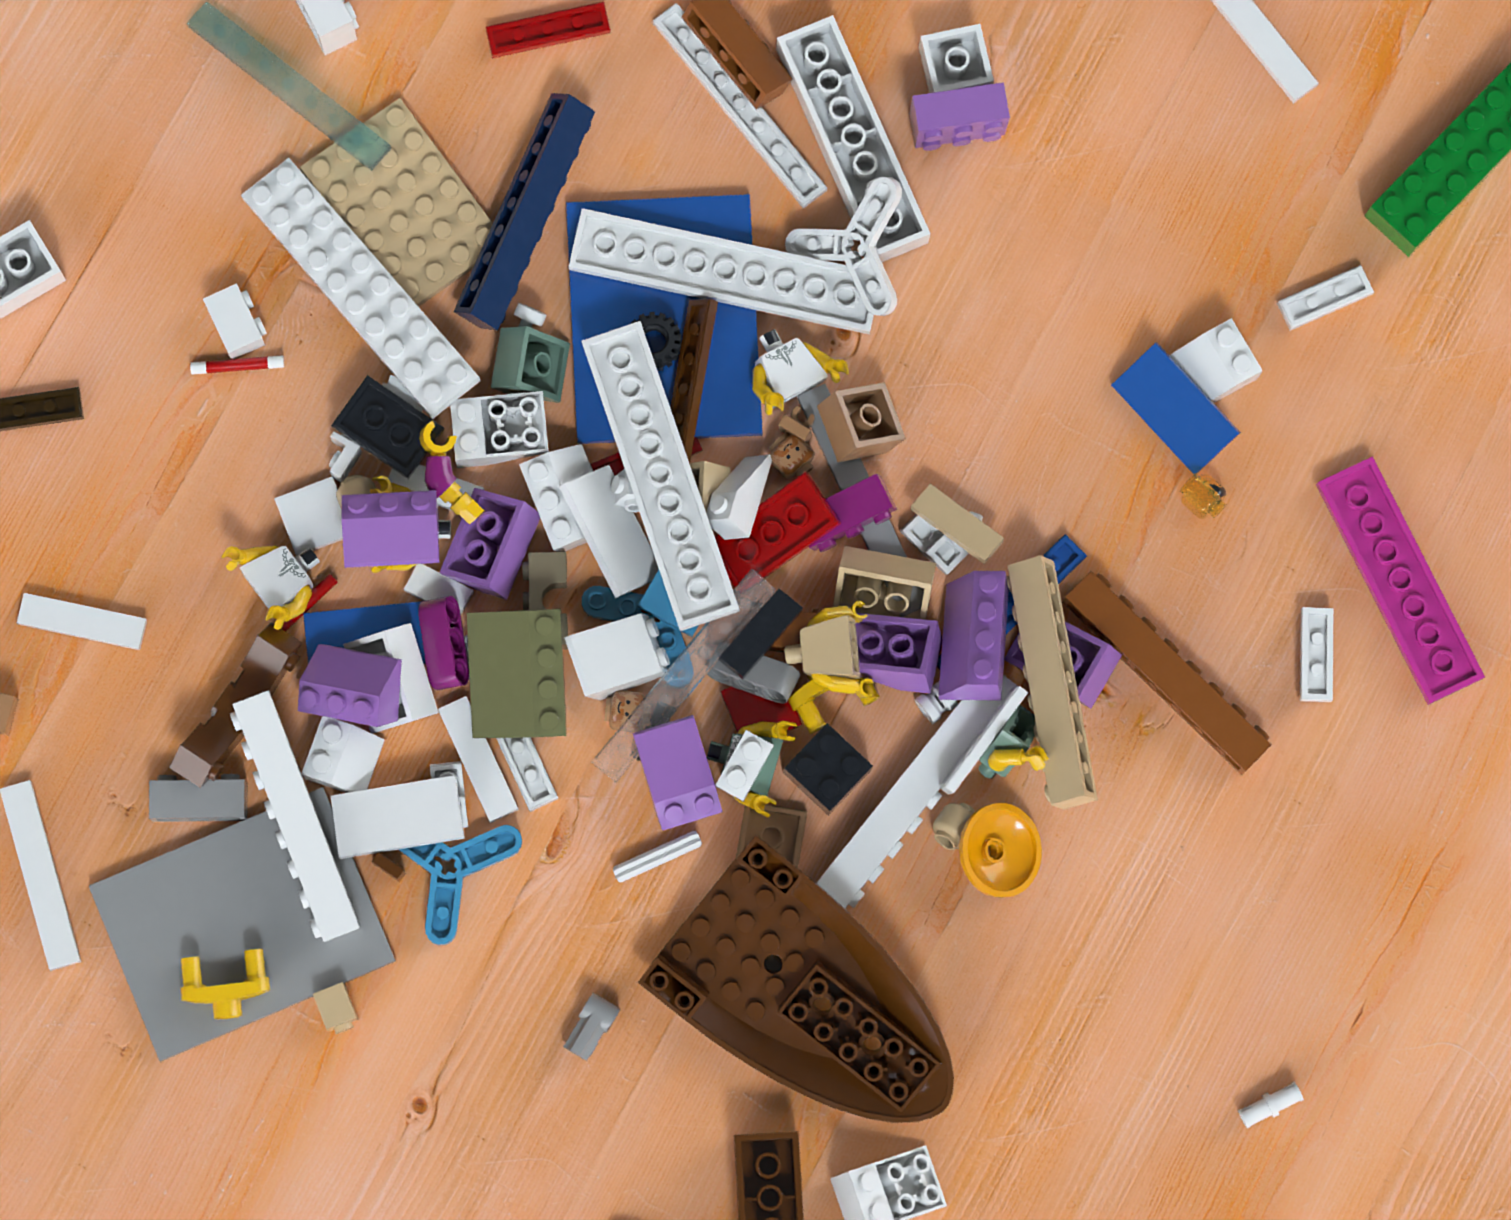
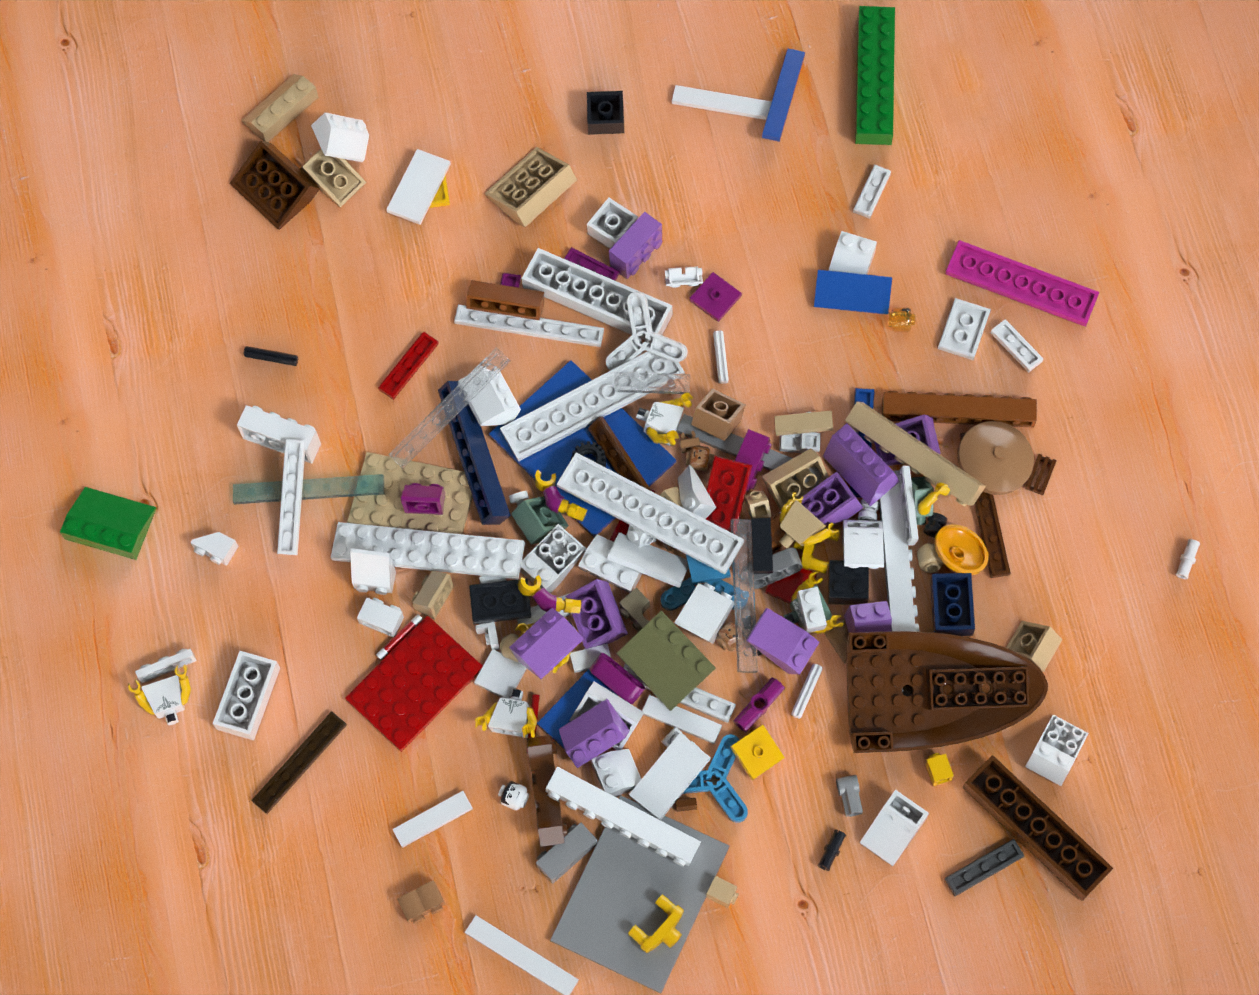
camera: 30 degrees left, 10 degrees down
none -> white slope [191,532,239,566]
none -> white tile [277,439,306,555]
none -> red plate [345,616,483,752]
none -> white slope [350,548,396,595]
none -> clear tile [388,347,510,469]
none -> magenta slope [401,483,445,515]
none -> tan slope [412,571,454,620]
none -> white slope [458,367,521,426]
none -> white head [498,781,529,810]
none -> magenta tile [500,273,521,288]
none -> yellow piece [535,470,587,521]
none -> magenta tile [564,247,619,281]
none -> clear tile [614,372,690,394]
none -> white hinge [665,266,703,288]
none -> magenta plate [690,272,742,322]
none -> white axle [713,330,729,384]
none -> yellow plate [730,725,785,780]
none -> magenta piece [733,677,785,732]
none -> tan brick [745,490,772,519]
none -> blue tile [762,48,805,142]
none -> black pin [818,830,846,871]
none -> white slope [842,520,884,569]
none -> medium lavender slope [844,601,892,633]
none -> white slope [860,790,929,866]
none -> black wheel [923,512,948,538]
none -> yellow brick [925,753,954,786]
none -> dark blue brick [930,573,975,636]
none -> white tile [938,298,991,360]
none -> medium nougat dish [957,421,1034,495]
none -> reddish brown tile [960,432,1011,578]
none -> tan slope [1006,621,1063,672]
none -> reddish brown tile [1025,454,1057,495]

